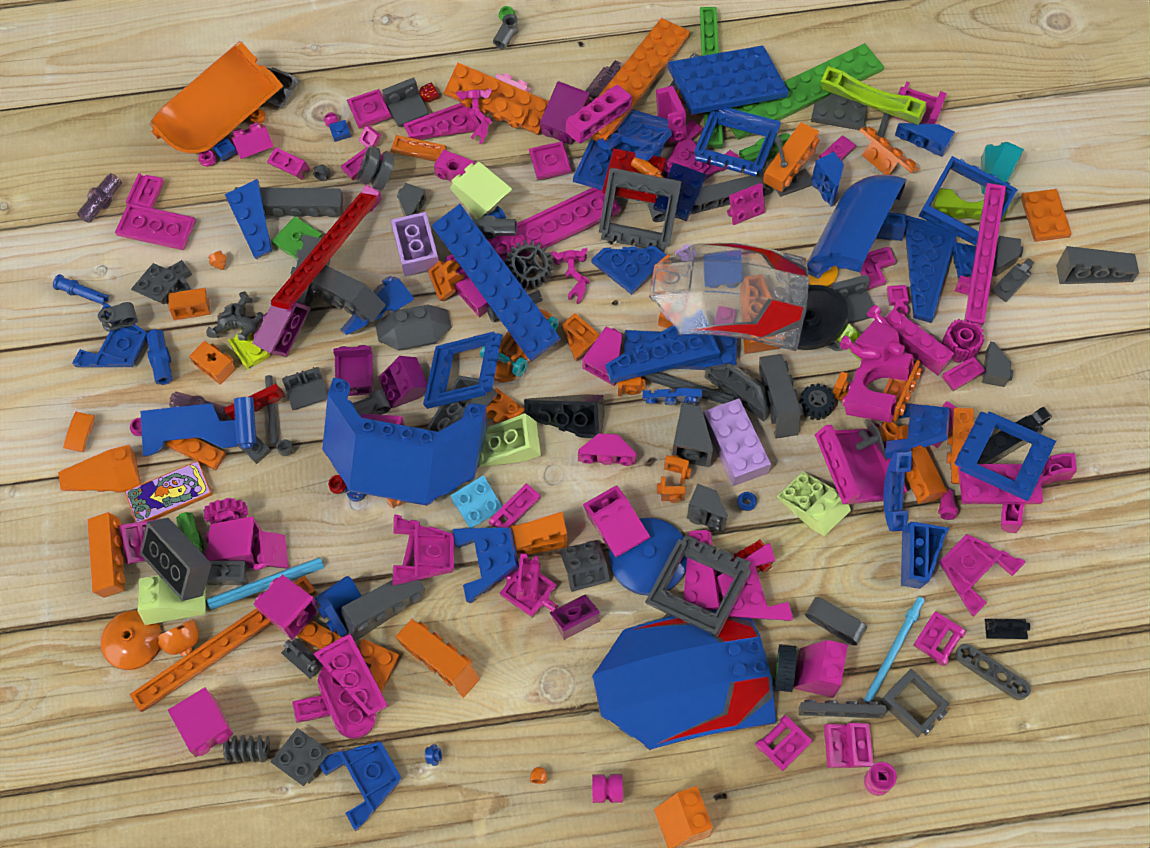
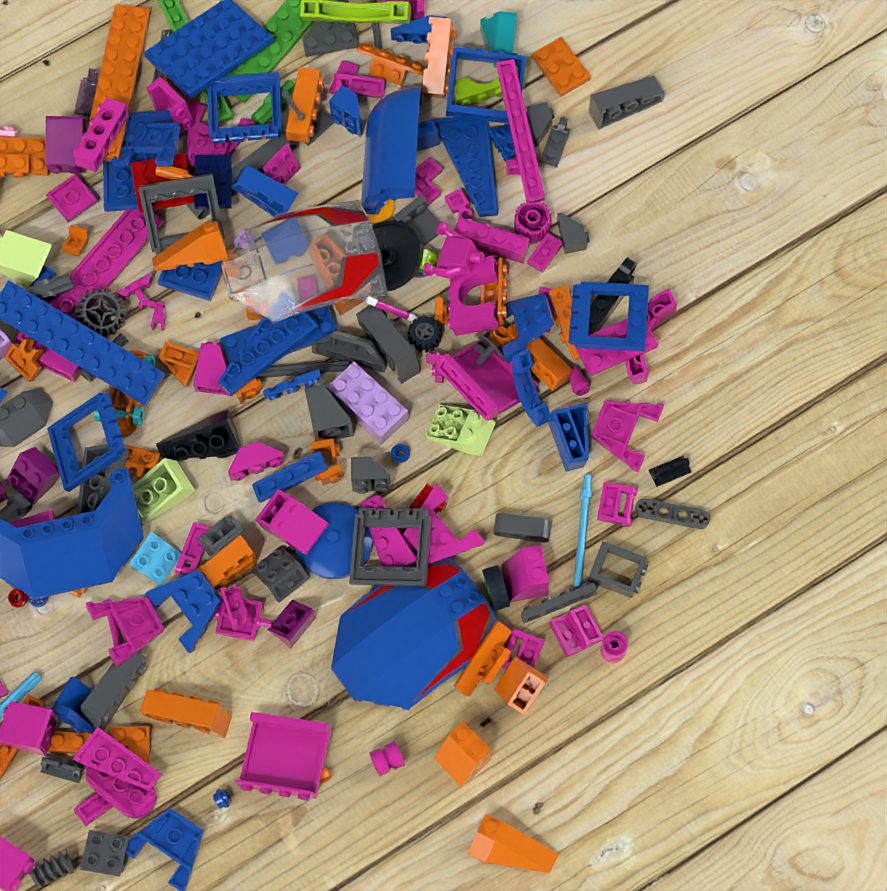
camera: 25 degrees left, 5 degrees up
none -> orange bracket [62,225,88,257]
none -> orange wedge [152,220,228,271]
none -> dark grey hinge [197,516,244,556]
none -> blue wedge [231,165,298,218]
none -> dark pink panel [235,712,332,801]
none -> blue plate [252,451,328,503]
none -> dark pink plate [333,73,384,99]
none -> dark pink bar [365,296,418,322]
none -> wedge [422,17,457,99]
none -> dark pink bracket [426,352,444,383]
none -> orange bracket [454,621,512,697]
none -> orange slope [494,656,548,715]

